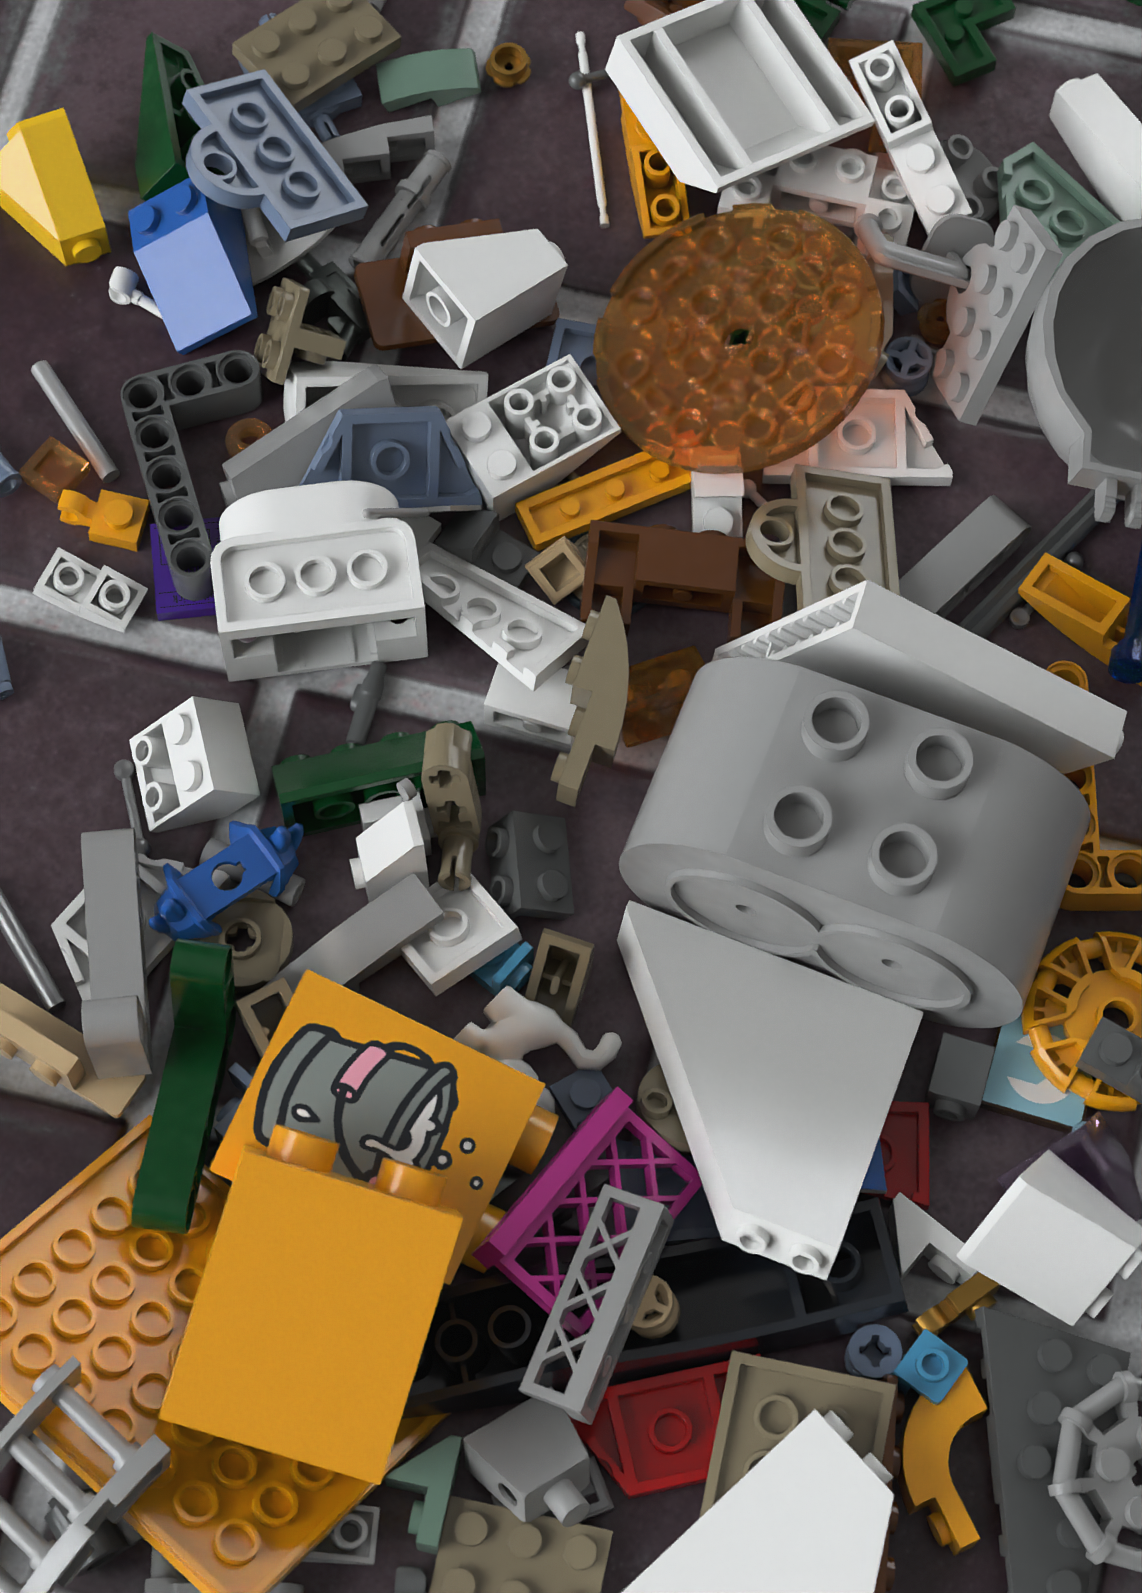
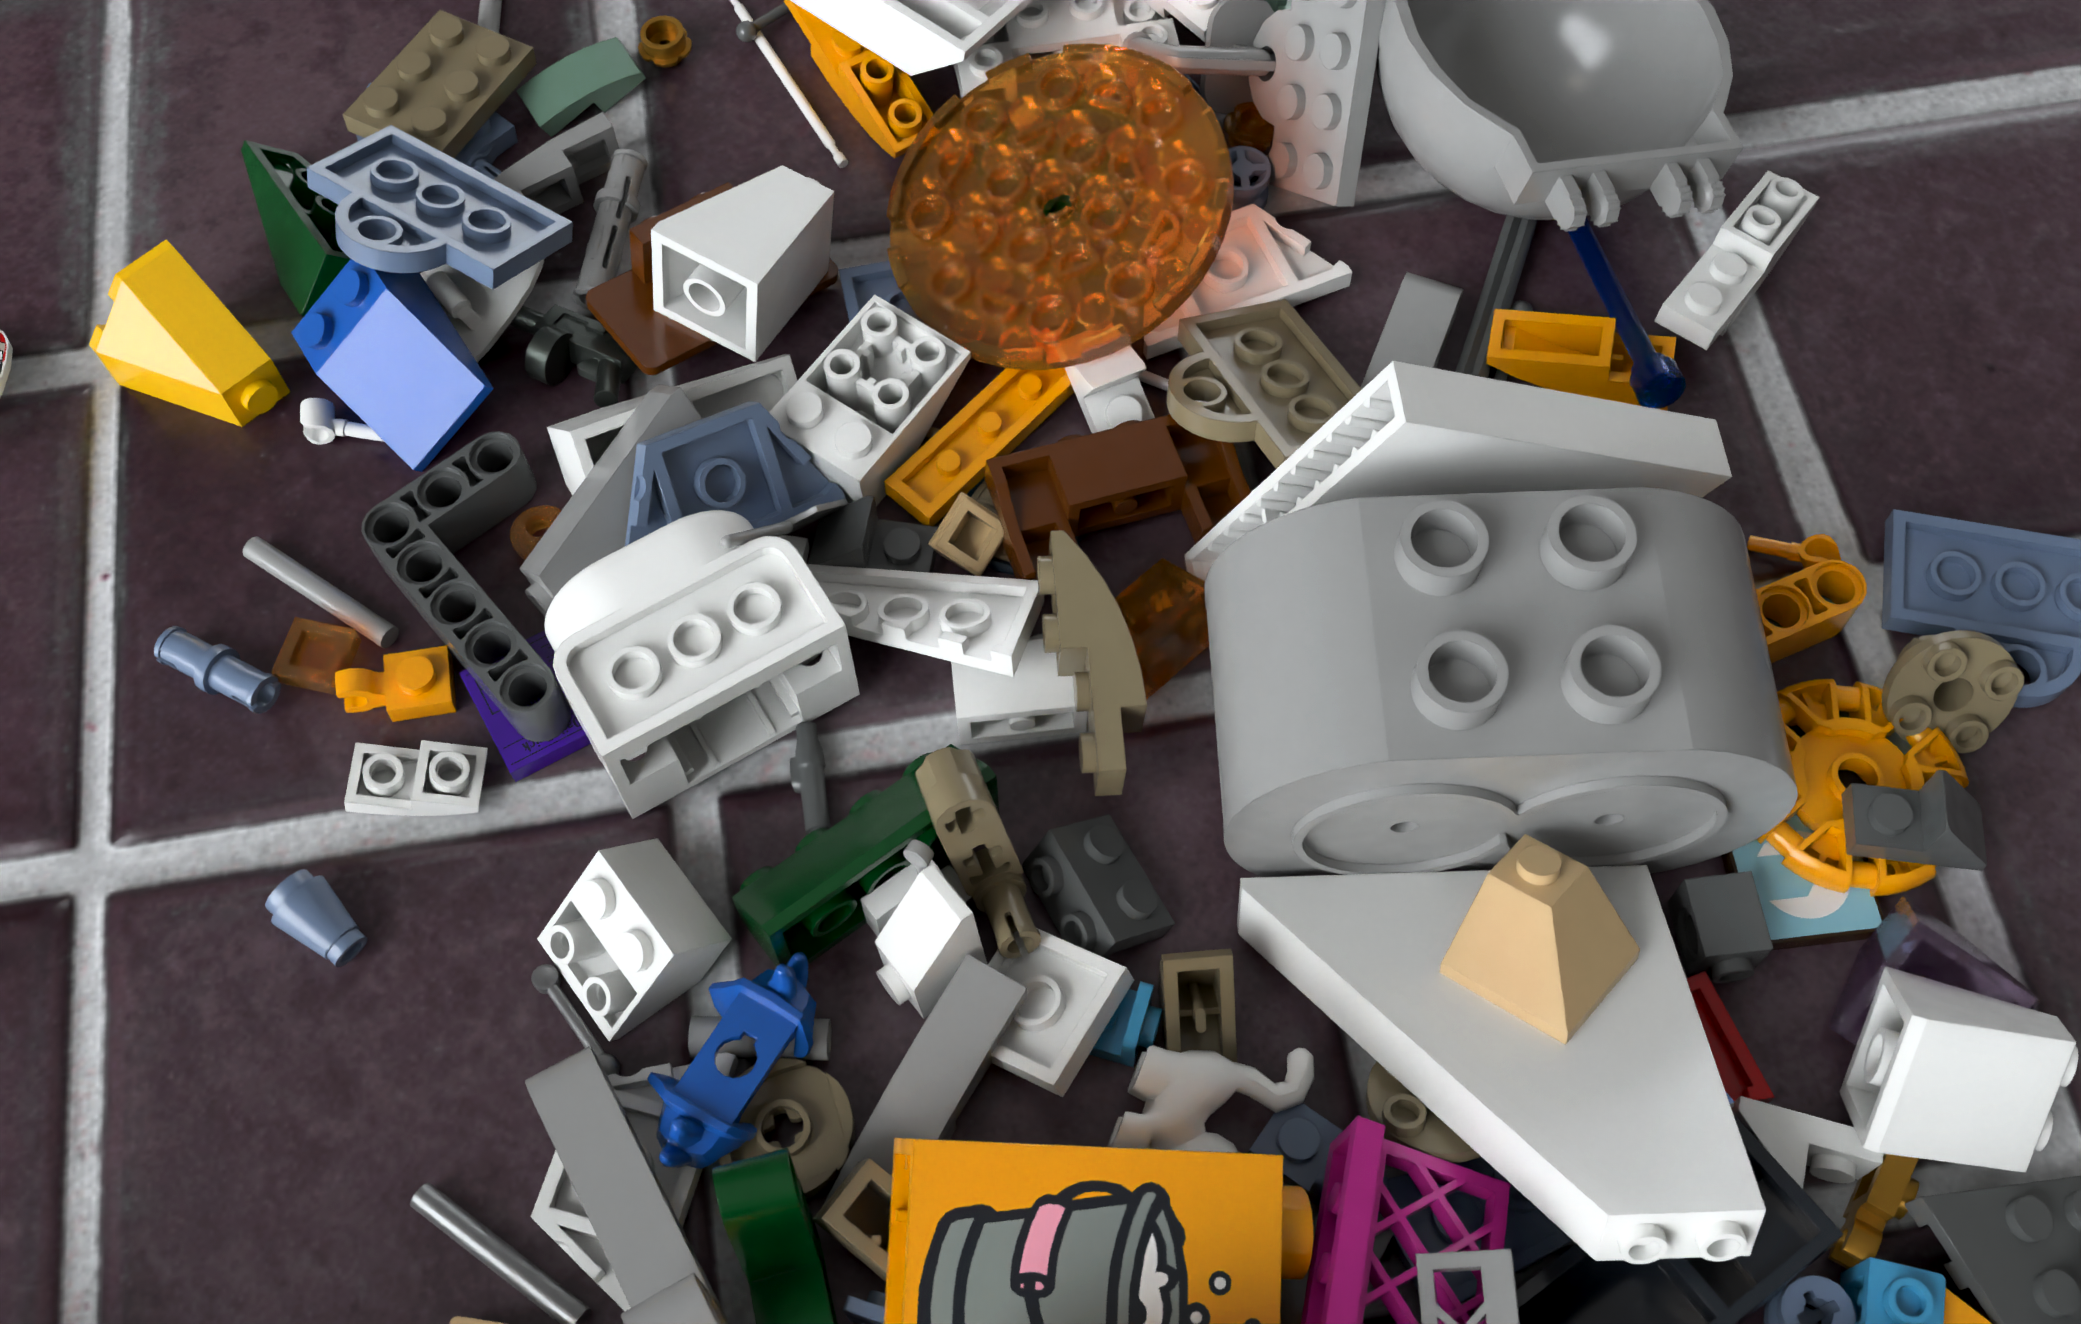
camera: 20 degrees left, 5 degrees down
dark tan bracket [254,277,346,385] -> none
none -> tan slope [1439,834,1640,1045]

